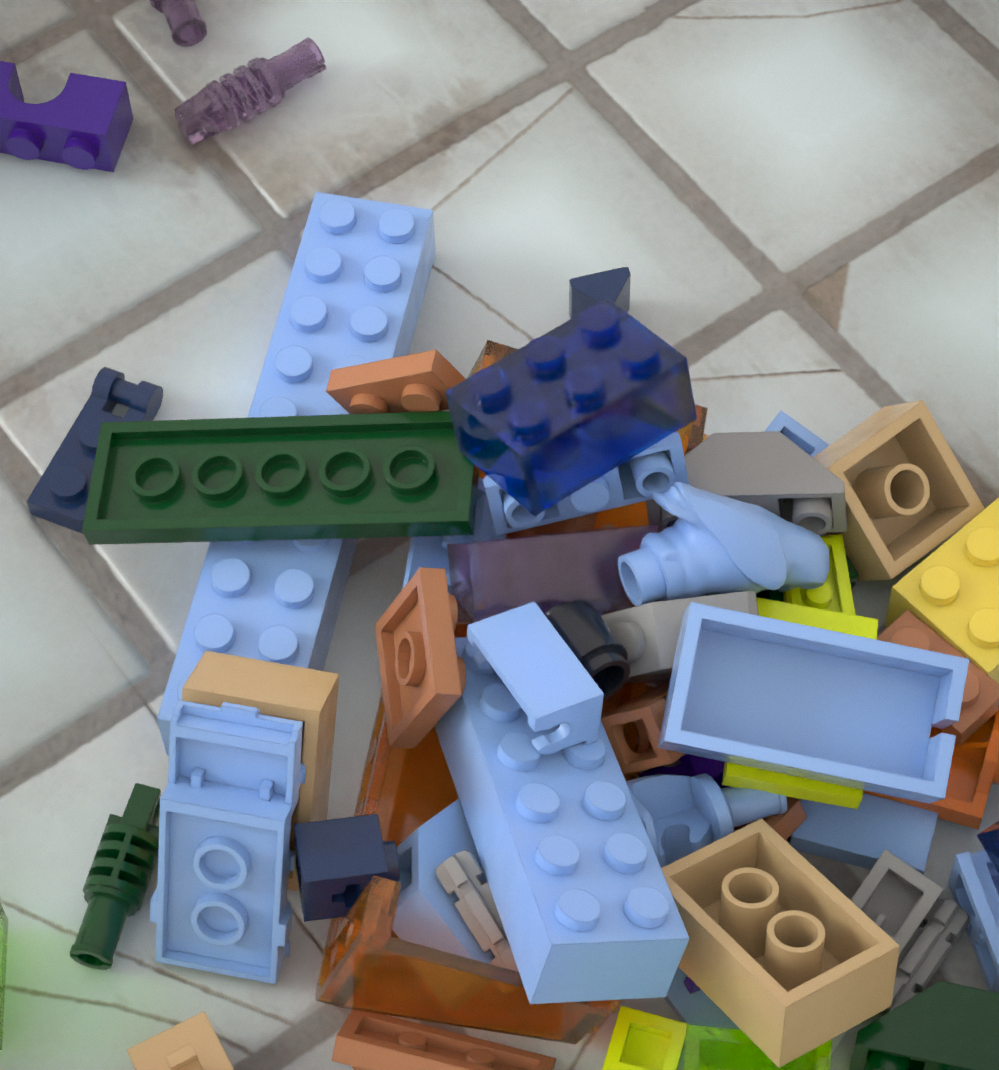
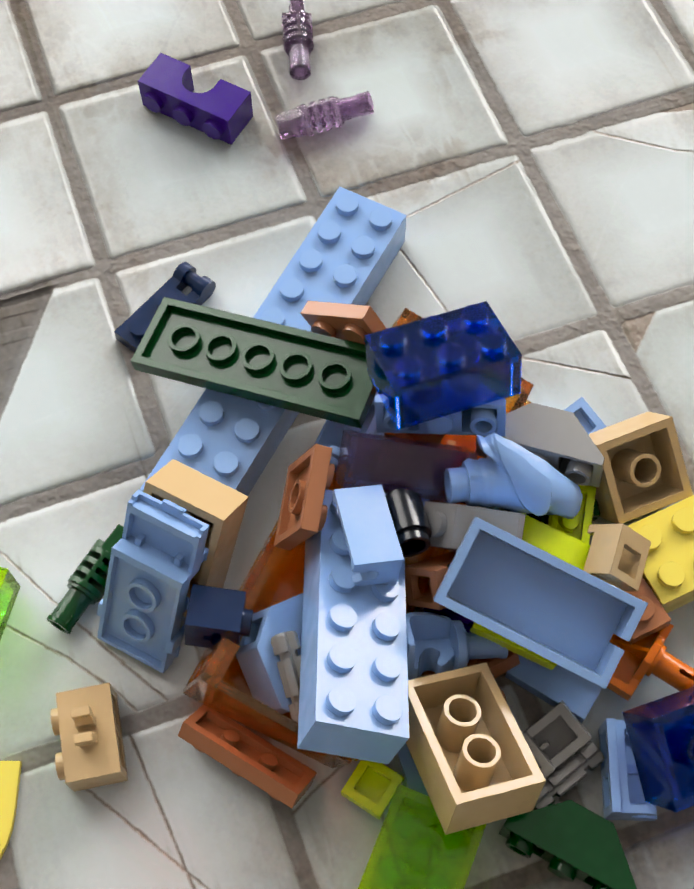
camera: 15 degrees right, 5 degrees up
dark blue slope [569,267,631,344] -> none
none -> tan brick [583,523,651,591]

